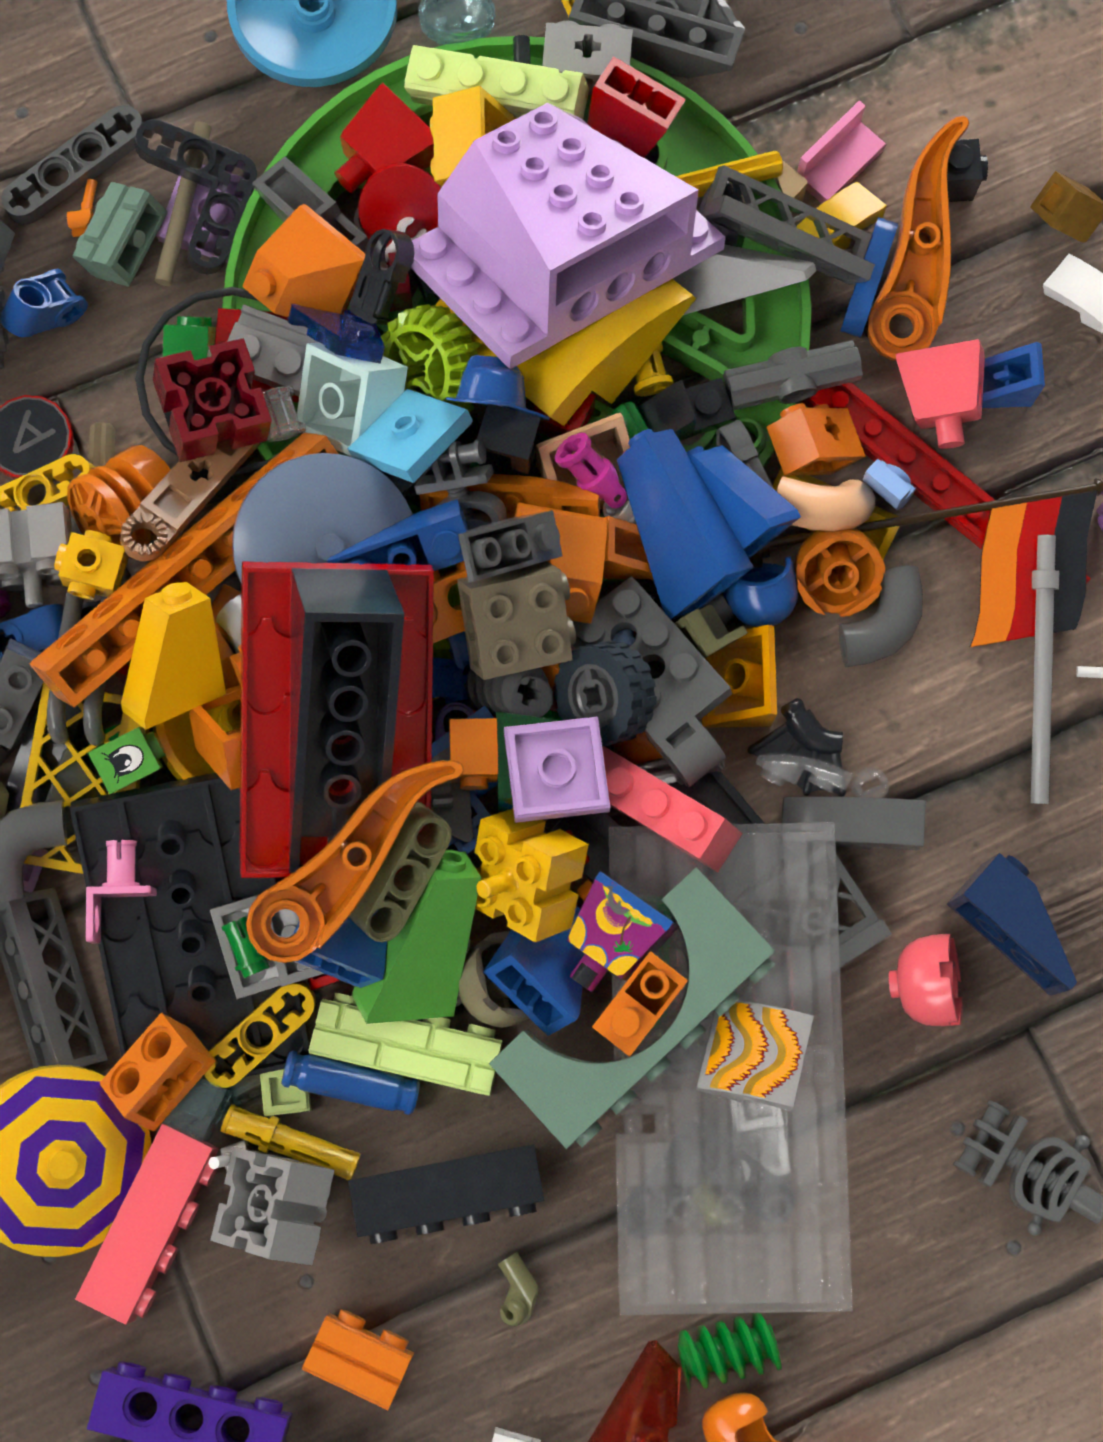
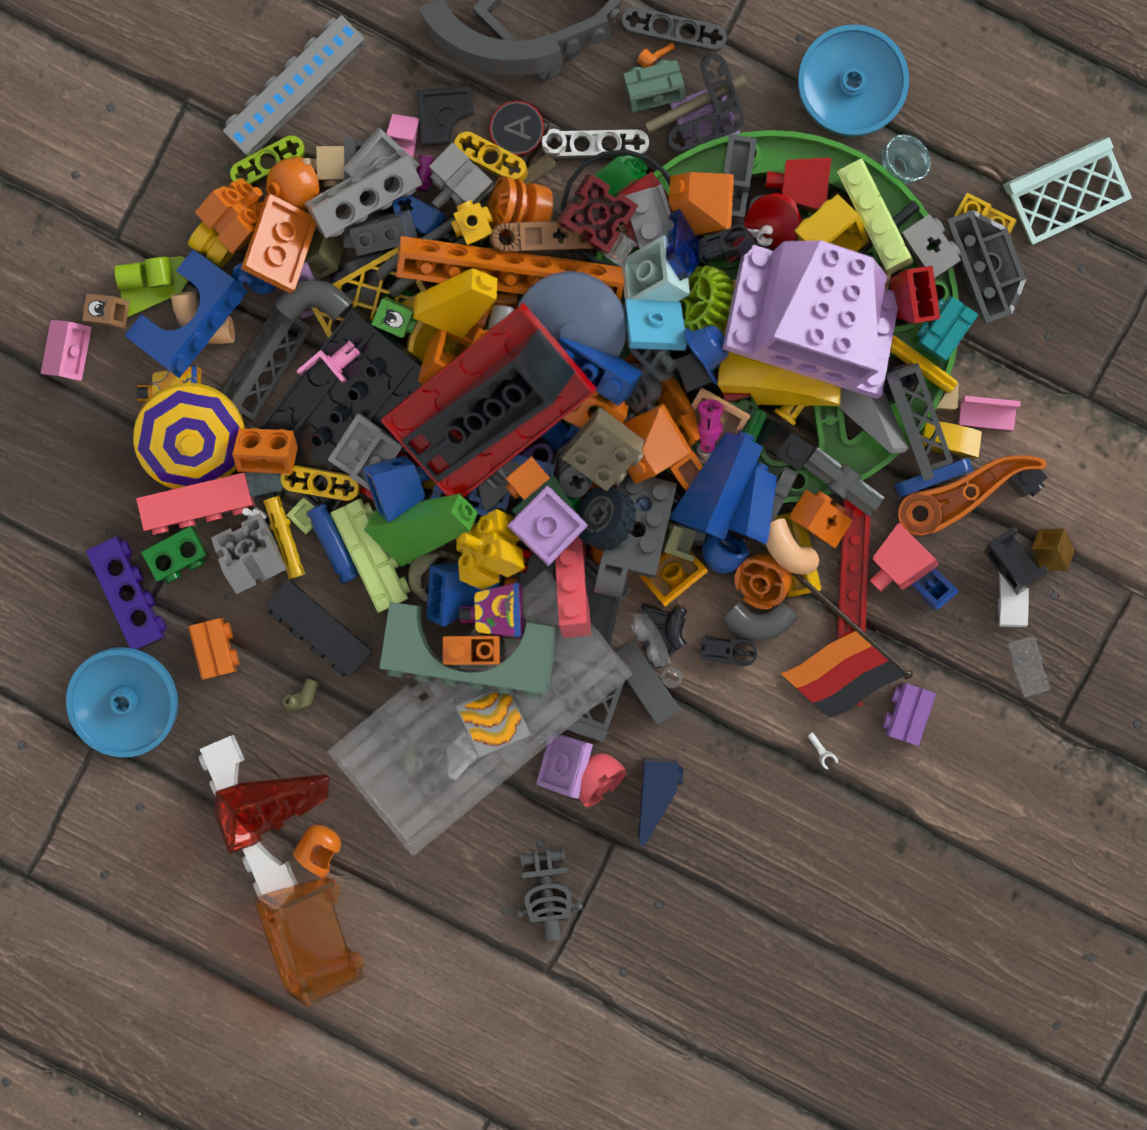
camera: 55 degrees right, 10 degrees up
blue piece [0,268,88,337] -> none
green pin [221,915,270,978] -> none
orange animal [246,760,464,963] -> none
olive beam [349,802,451,942] -> none
dark grey slope [458,510,563,582] -> none
green piece [678,1311,782,1393] -> none
light blue slope [863,459,916,510] -> none
light grey bar [1031,535,1059,804] -> none
none -> green brick [141,526,210,584]
none -> lavender tile [536,732,593,799]
none -> white beam [542,129,649,158]
none -> black piece [700,635,758,667]
none -> teal brick [916,296,978,363]
none -> black panel [984,526,1048,595]

